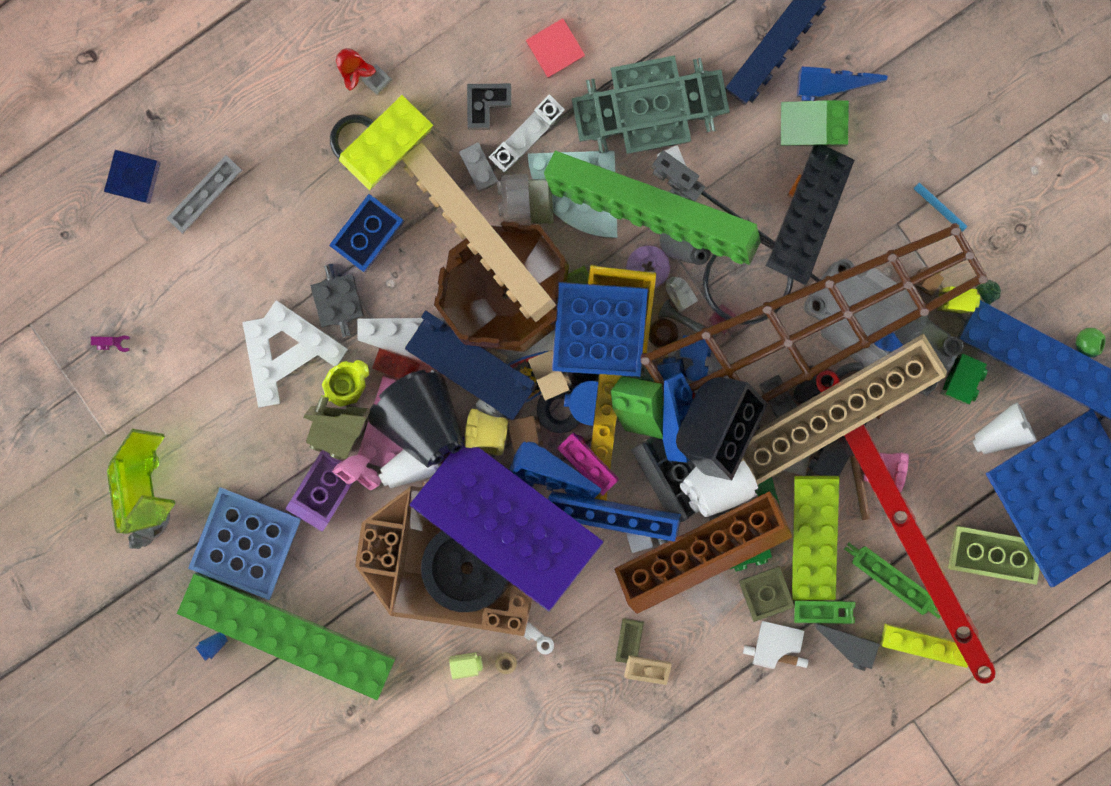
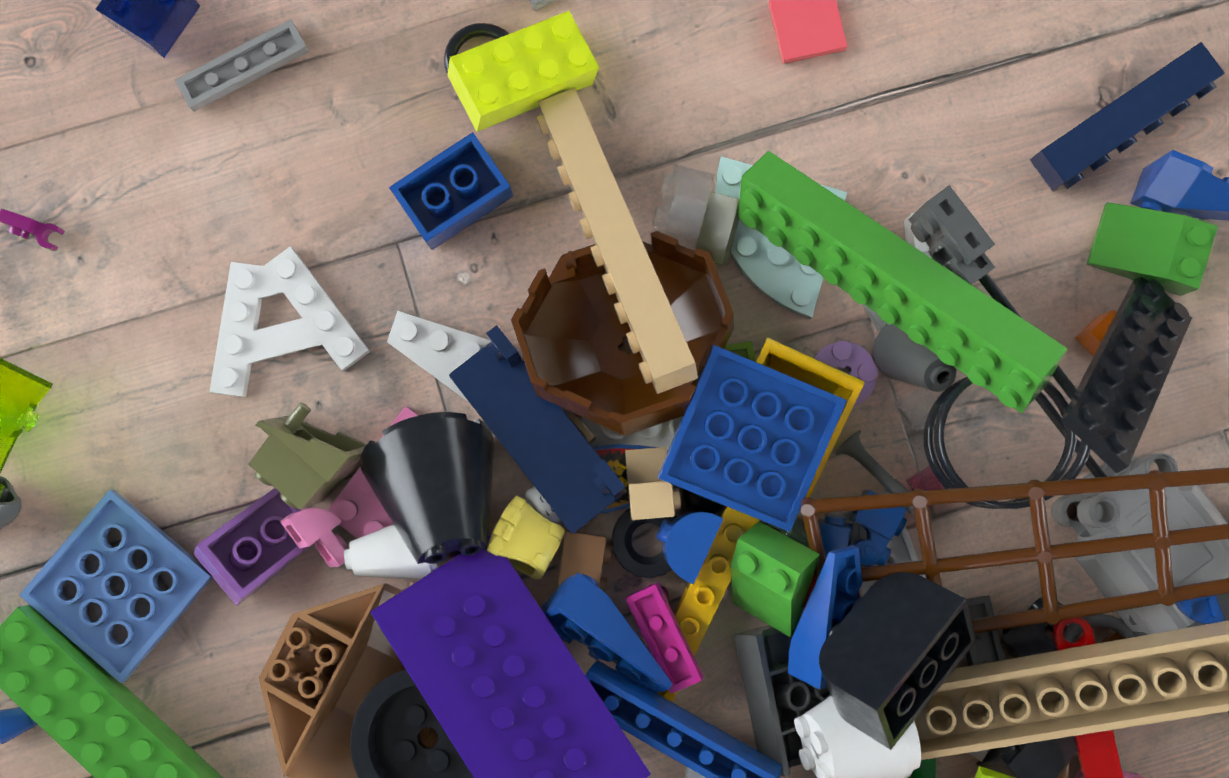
camera: 25 degrees right, 5 degrees down
dark grey plate [310,264,364,337] -> none
neon yellow piece [322,360,369,407] -> none
clear red plate [372,348,421,379] -> none
light grey brick [459,142,498,193] -> none
dark grey brick [467,83,512,130] -> none
white slope [488,94,565,172] -> none
sand green piece [572,55,730,154] -> none
reddish brown brick [649,318,679,348] -> none
white rock [665,277,698,313] -> none

